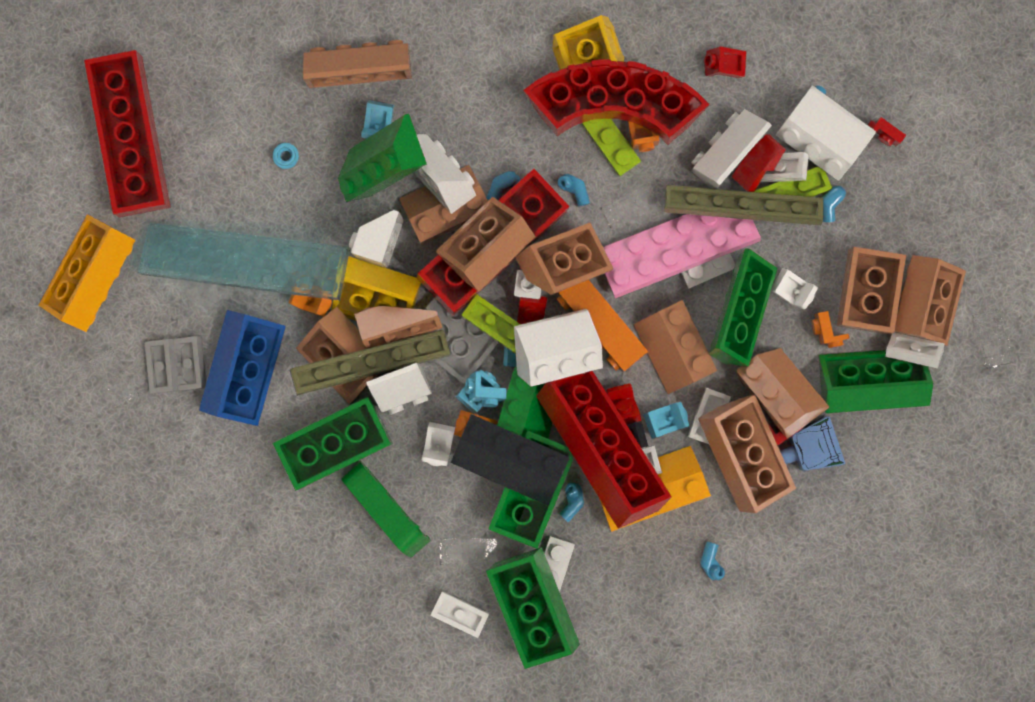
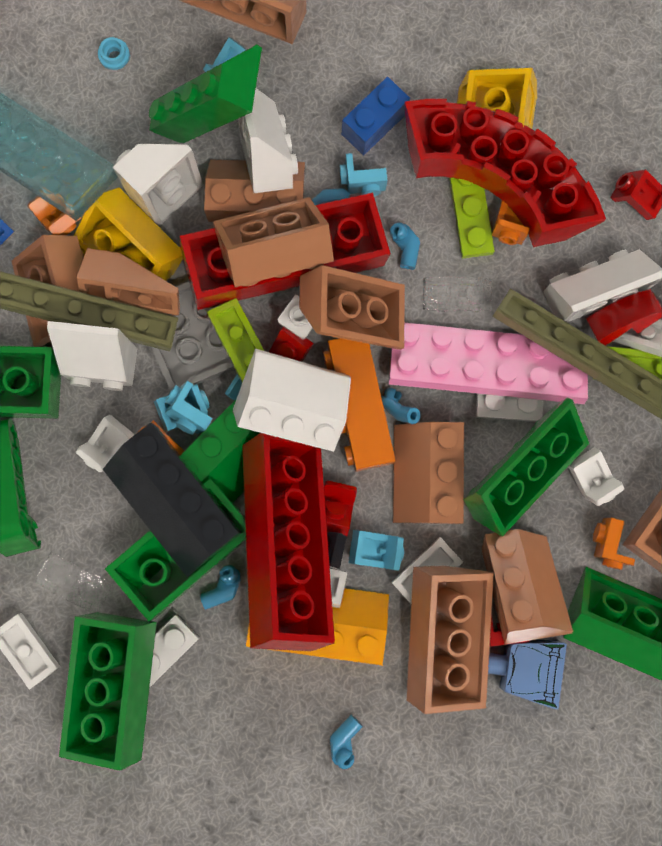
camera: 20 degrees right, 5 degrees down
none -> medium azure bracket [340,153,388,196]
none -> blue brick [341,76,410,156]
none -> dark azure arm [381,387,421,424]

